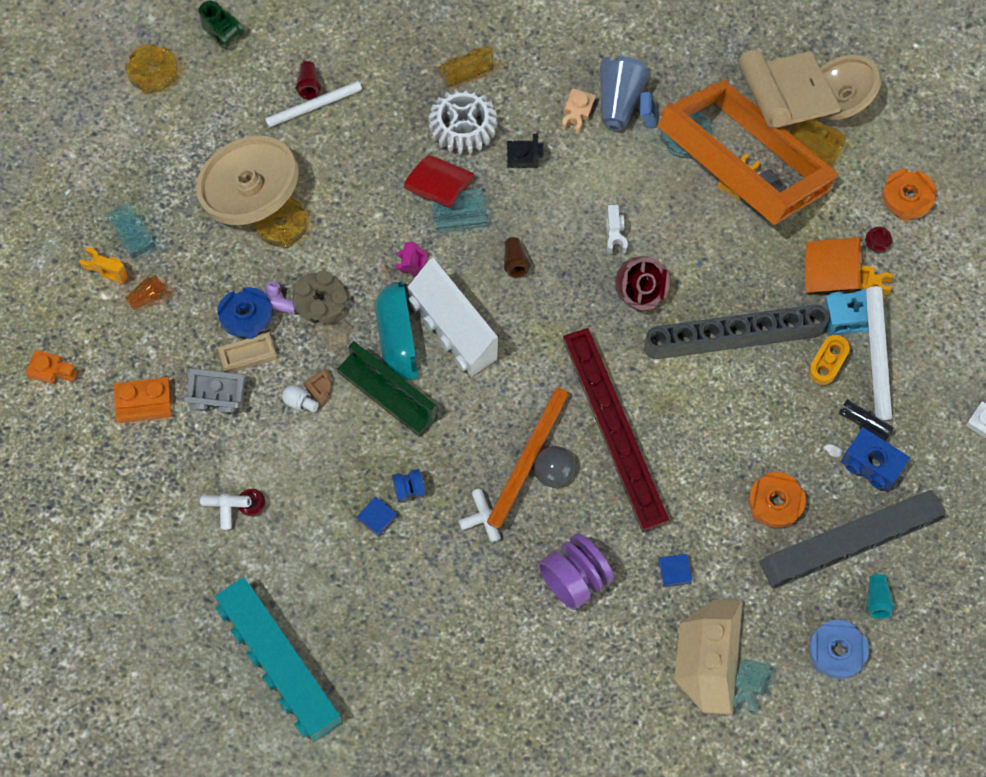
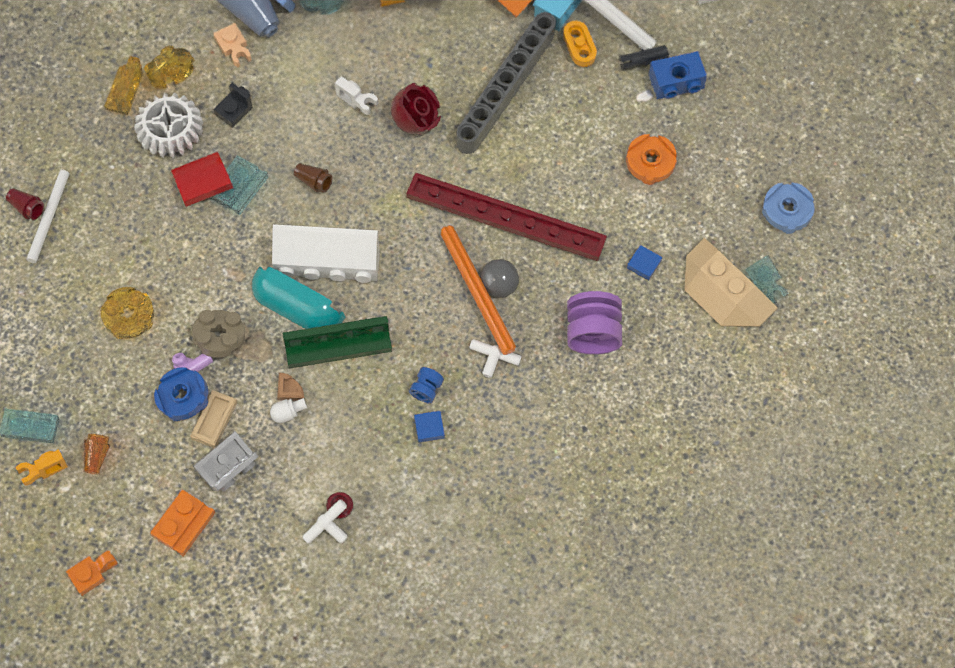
camera: 50 degrees left, 0 degrees up
tan dish [196,136,299,225] -> none
teal brick [215,577,342,742] -> none
dark pink tile [395,241,428,277] -> none
dark grey beam [759,490,946,589] -> none
teal cone [866,574,895,619] -> none
none -> clear yellow plate [144,45,195,89]

